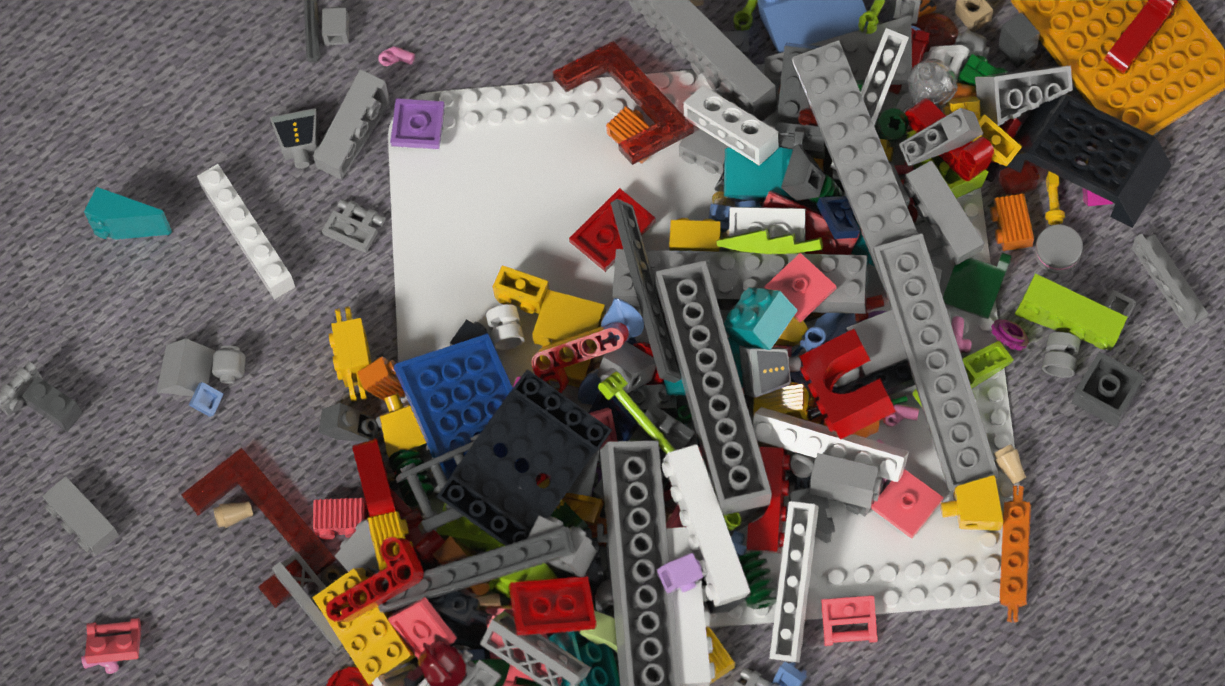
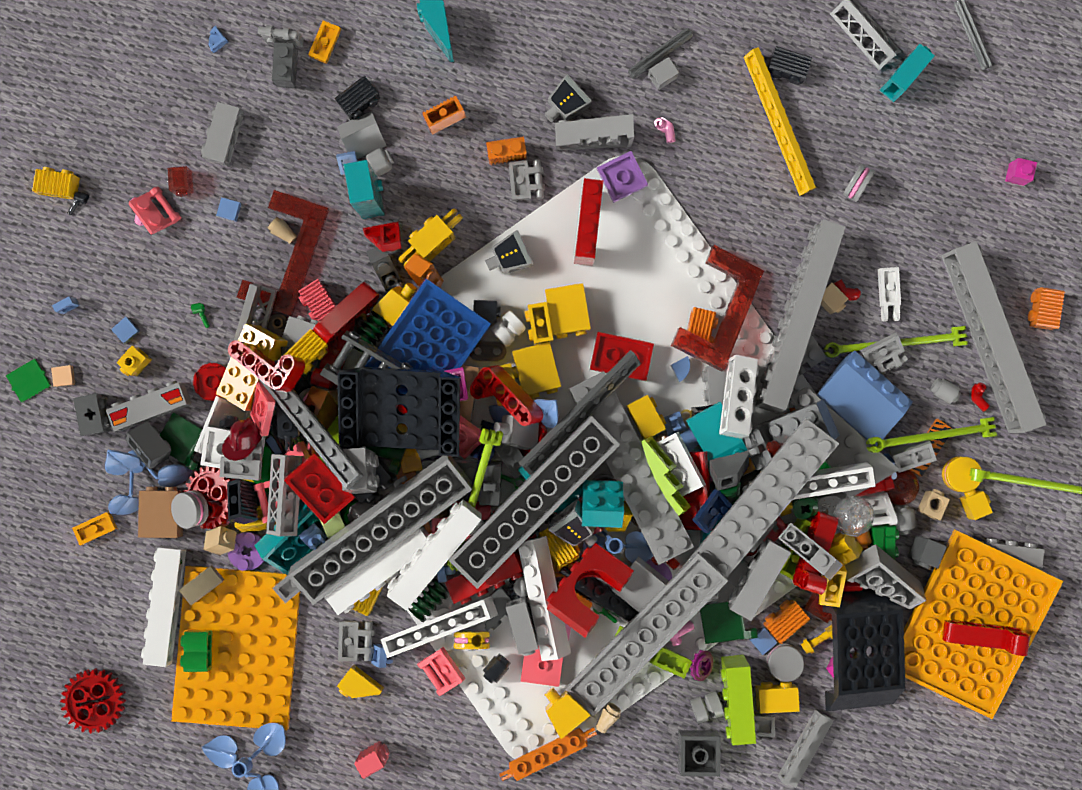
camera: 50 degrees right, 20 degrees up
white brick [197,164,295,300] -> none
lavender brick [657,553,703,594] -> none
coral plate [764,253,837,323] -> none
bright pink arm [883,404,919,426] -> none
none -> clear red brick [167,166,194,197]
none -> green hand [191,303,210,328]
none -> medium blue tile [216,197,241,222]
none -> medium blue tile [299,523,327,550]
none -> light orange plate [308,20,341,64]
none -> black brick [334,75,381,120]
none -> teal brick [343,160,385,219]
none -> red wing [363,221,401,252]
none -> orange brick [422,96,466,135]
none -> yellow head [454,631,490,649]
none -> dark brown plate [469,341,507,361]
none -> black brick [483,653,511,684]
none -> torso [485,230,533,274]
none -> orange brick [486,136,527,166]
none -> yellow brick [545,283,591,339]
none -> red arch [574,178,604,266]
none -> medium blue tile [670,356,690,382]
none -> medium blue tile [749,627,777,655]
none -> yellow brick [755,681,800,714]

